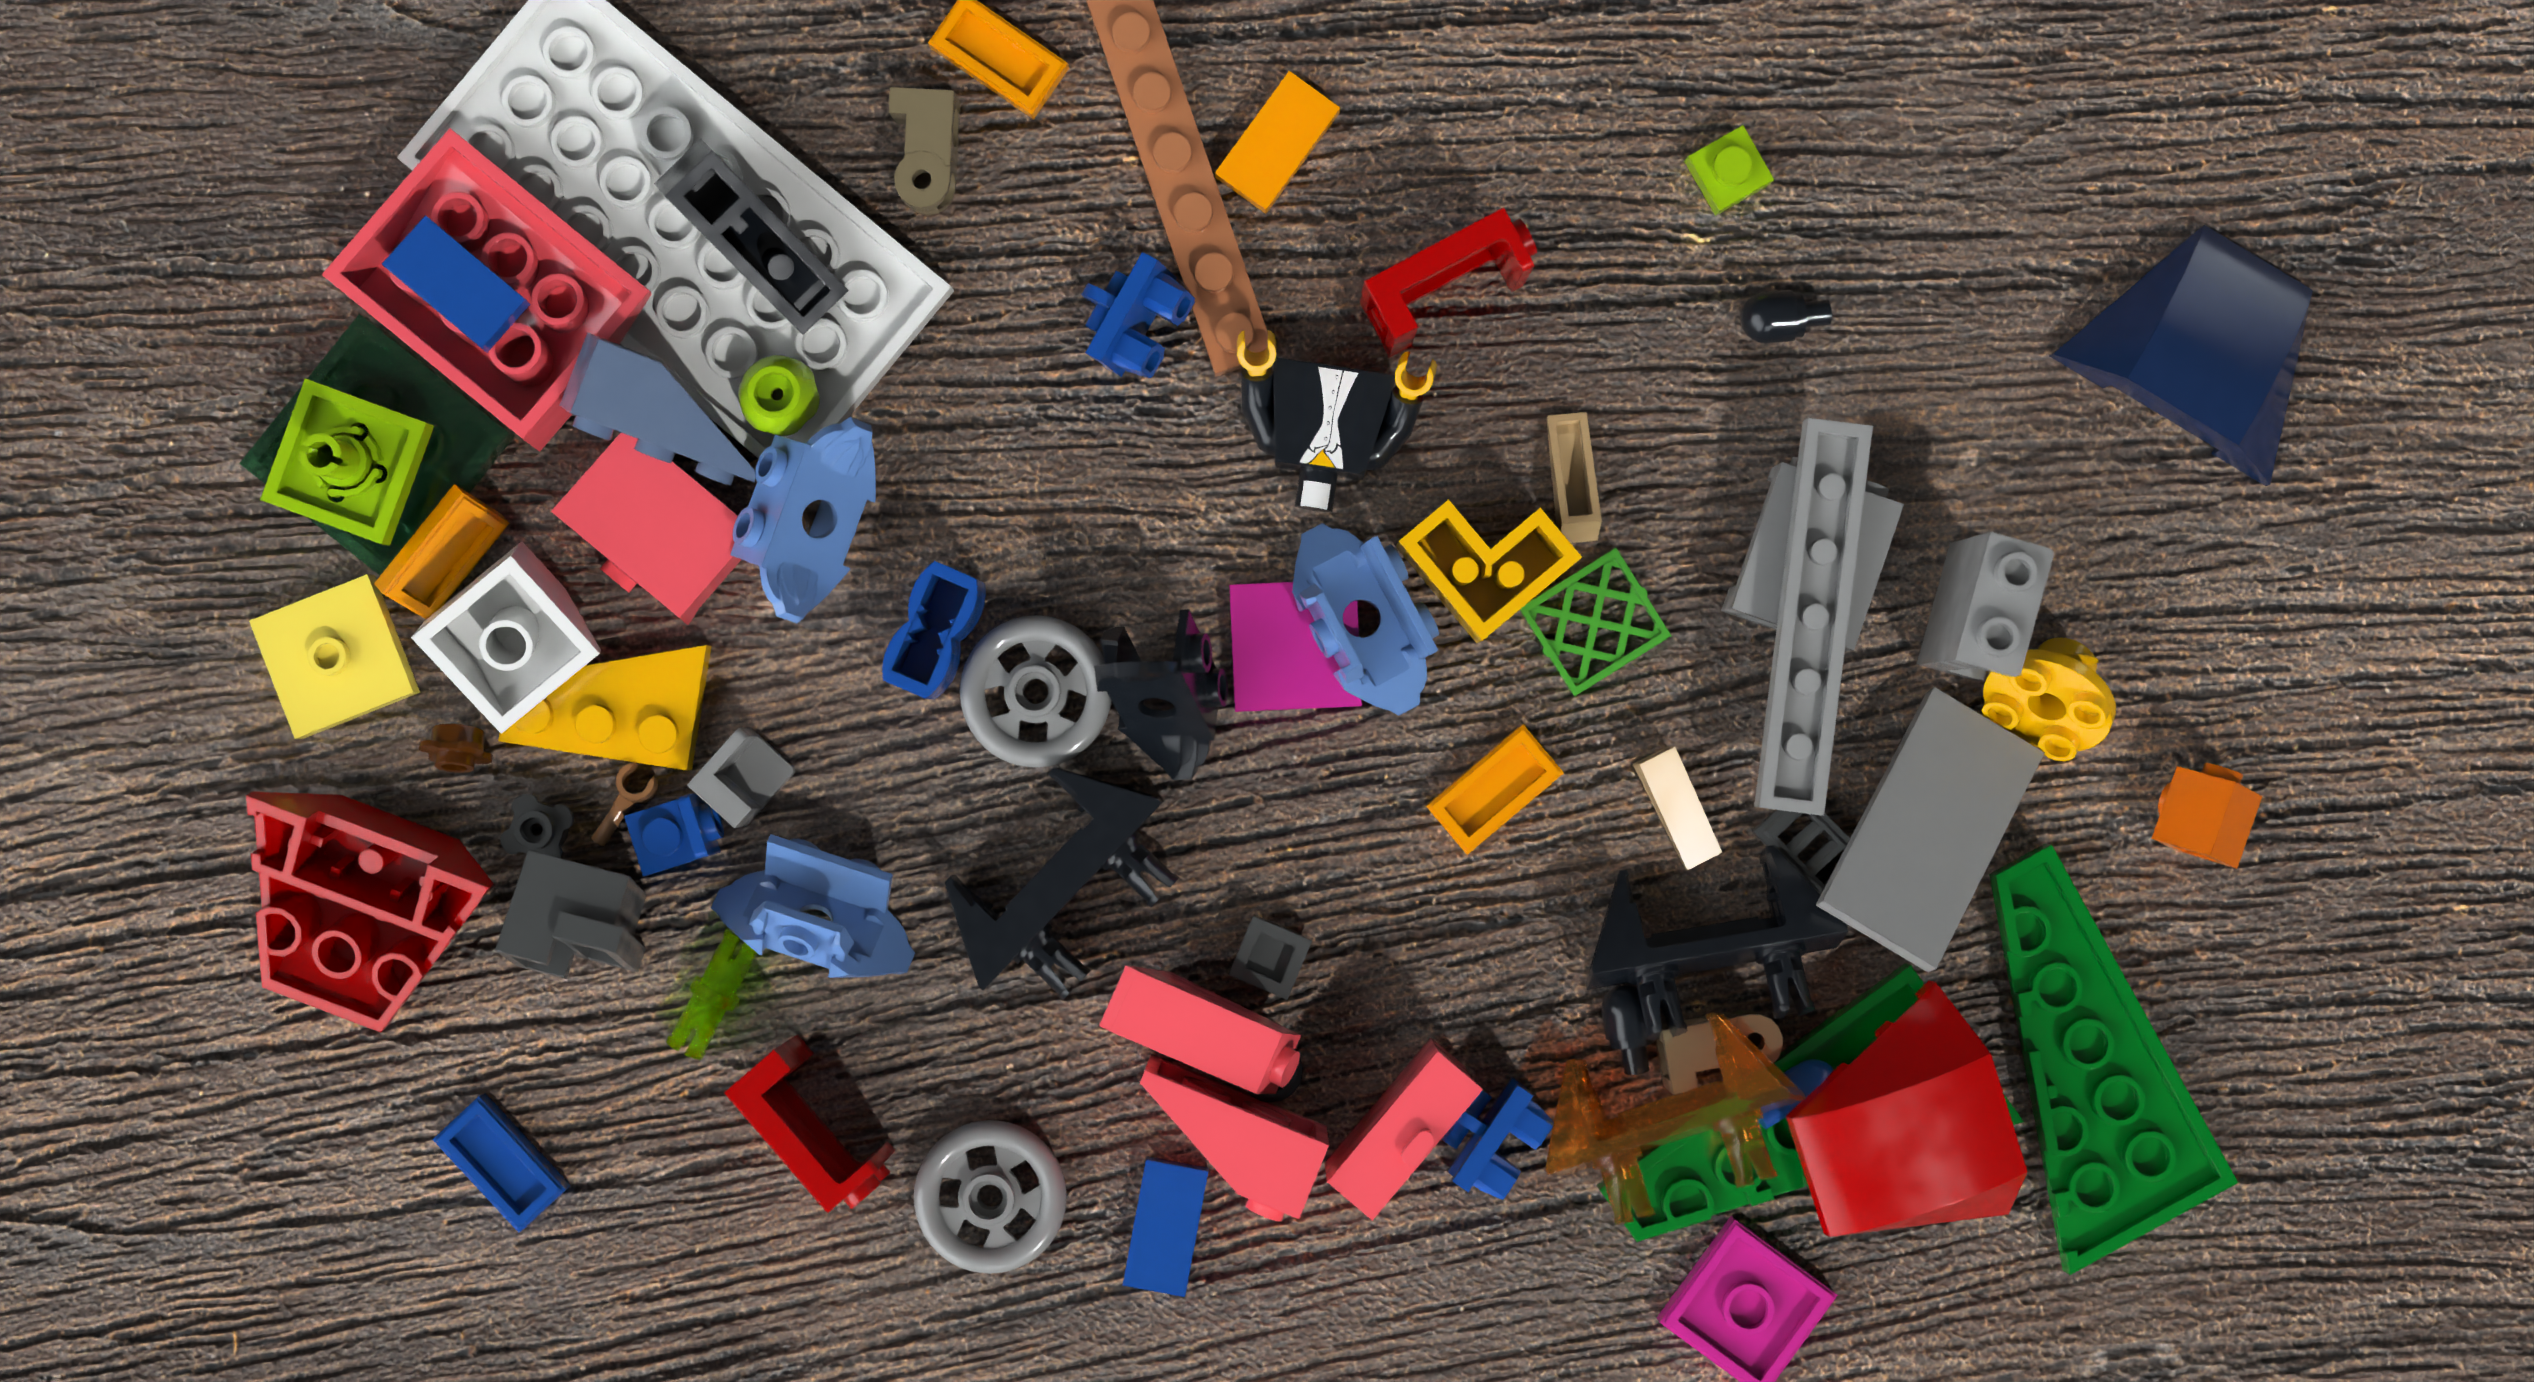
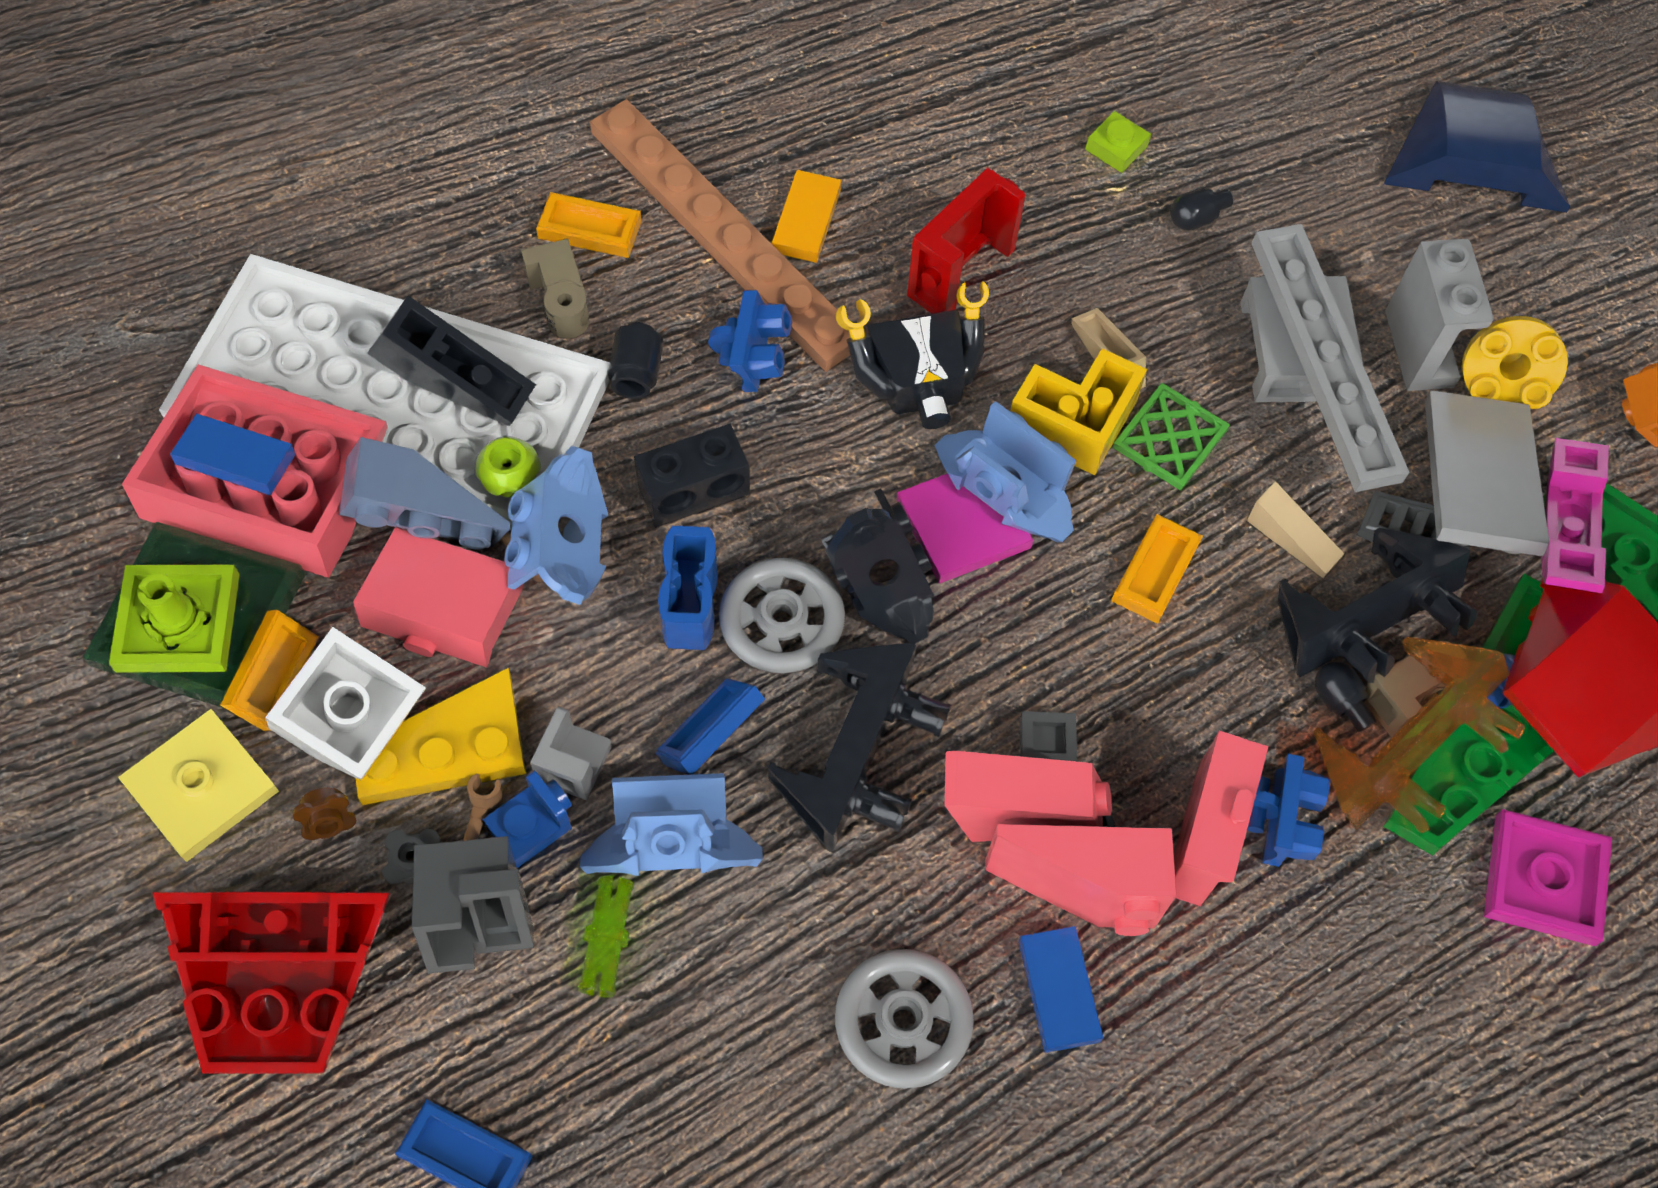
camera: 30 degrees left, 25 degrees down
red panel [724,1034,895,1214] -> none
none -> black brick [608,322,664,399]
none -> black brick [634,423,750,528]
none -> blue tile [655,678,765,775]
none -> dark pink slope [1541,438,1609,593]

